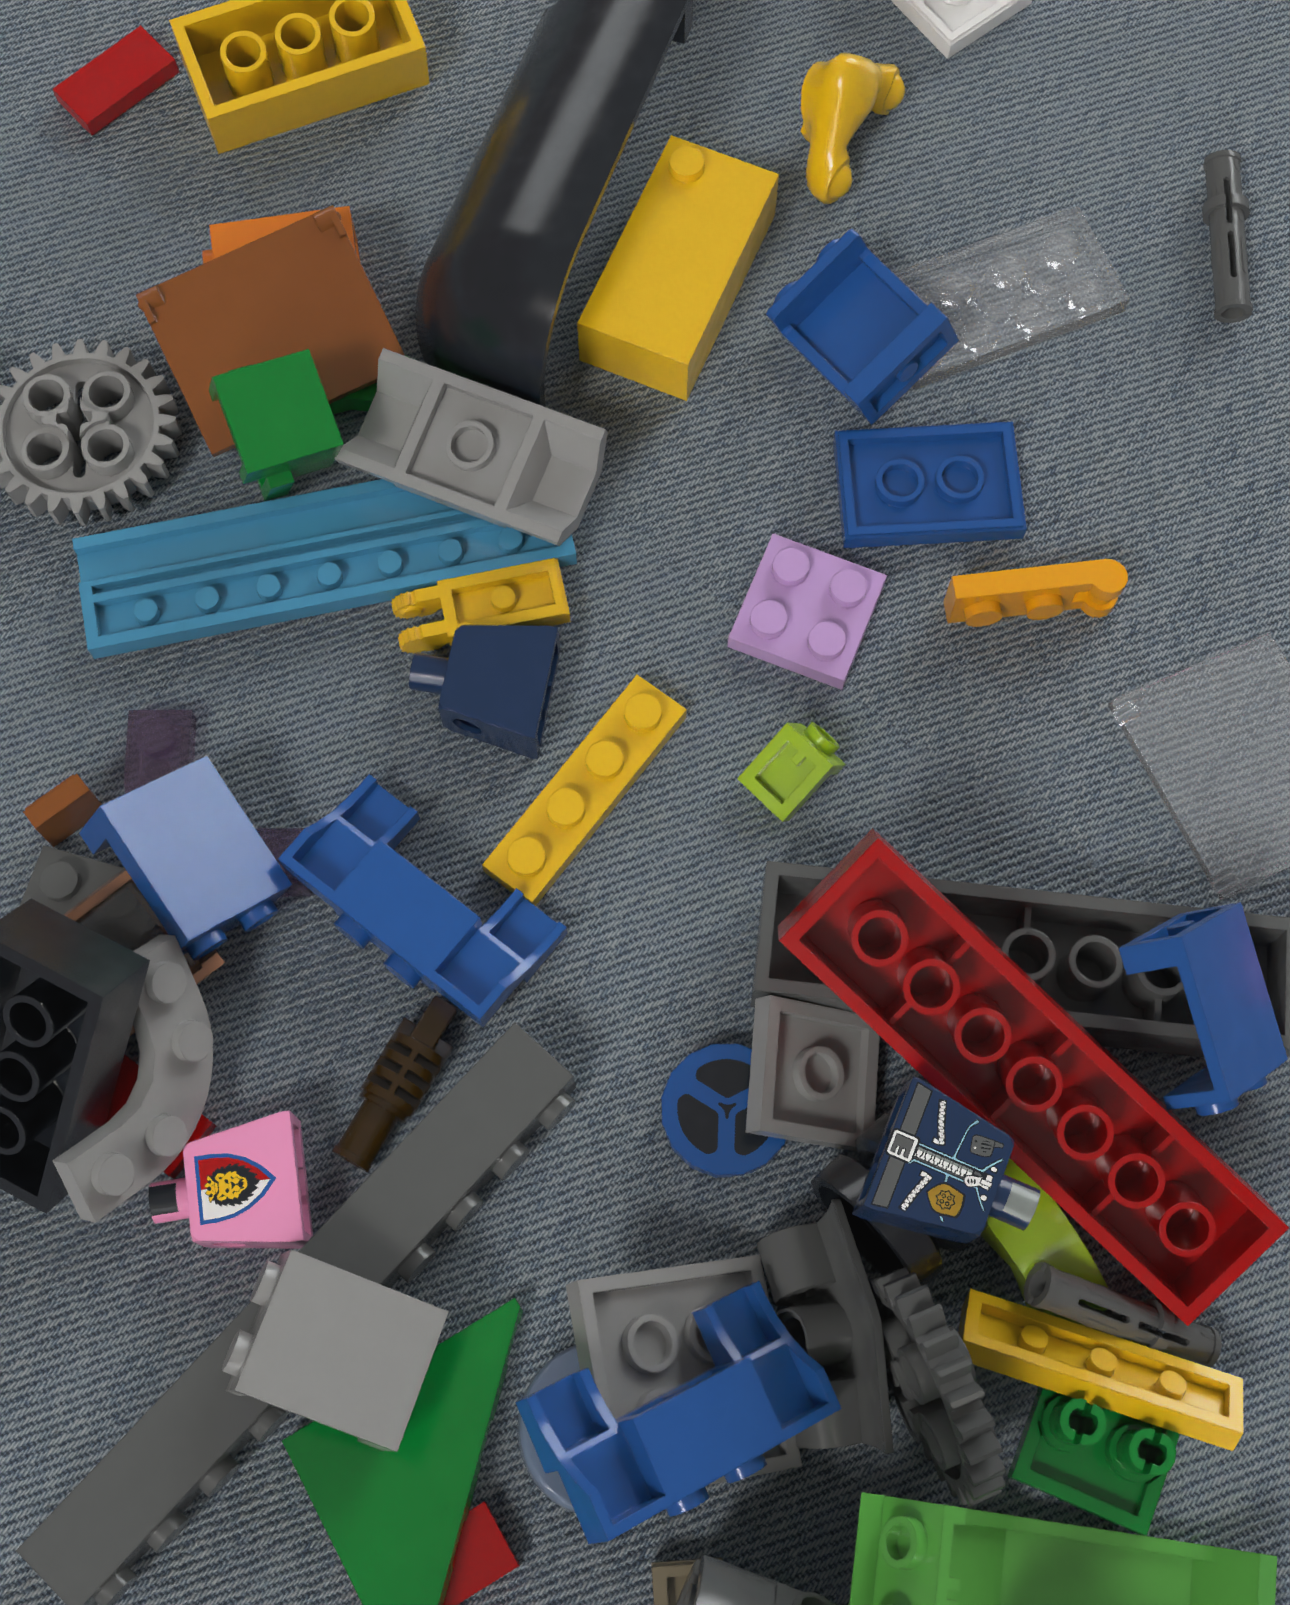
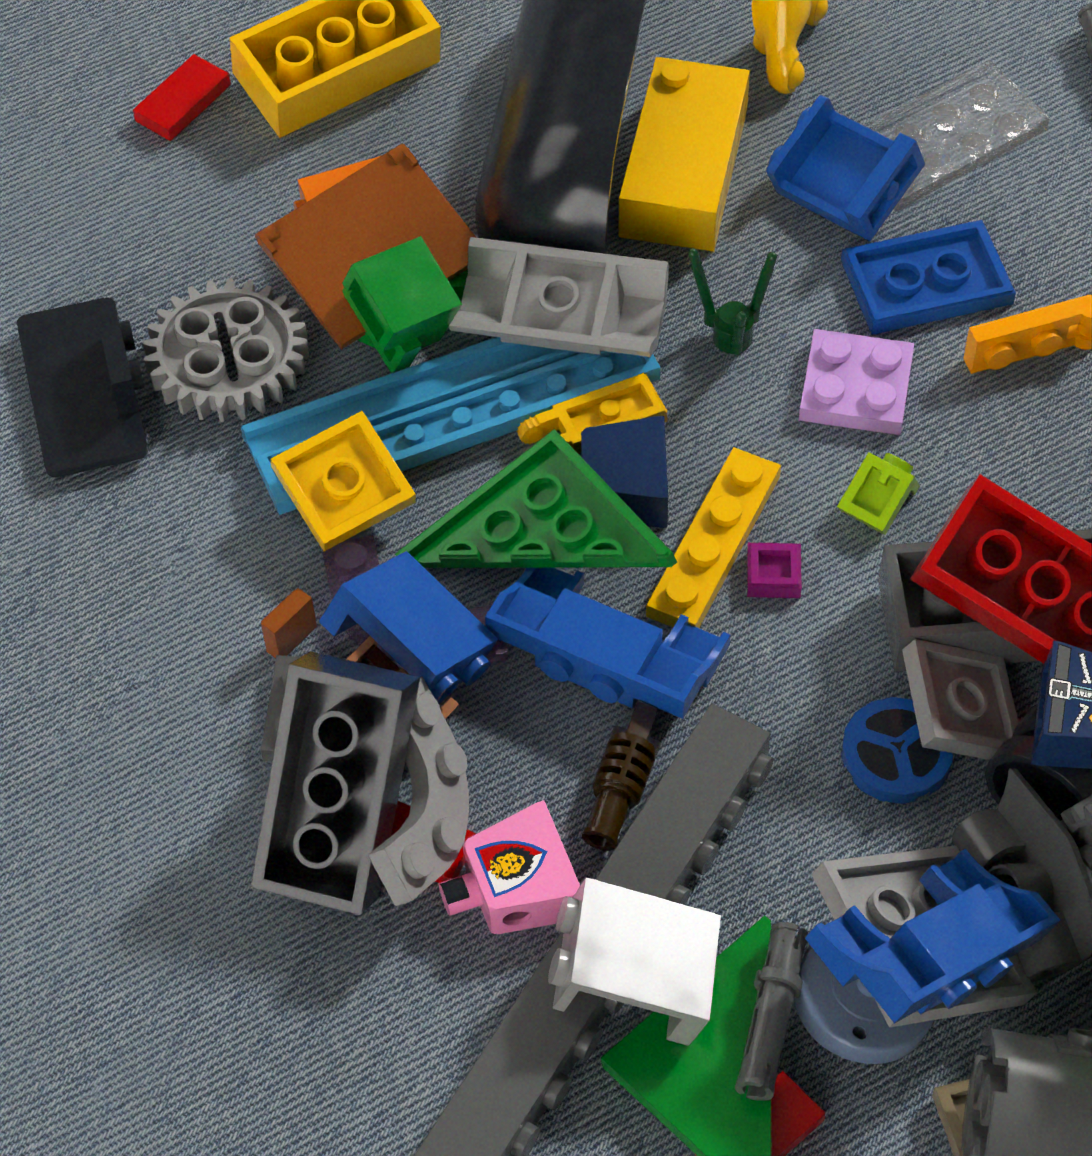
camera: 10 degrees left, 15 degrees down
none -> yellow plate [270,411,416,552]
none -> green tile [395,429,677,568]
none -> dark green plant [688,248,777,355]
none -> dark grey pin [735,922,808,1101]
none -> magenta tile [747,542,802,598]

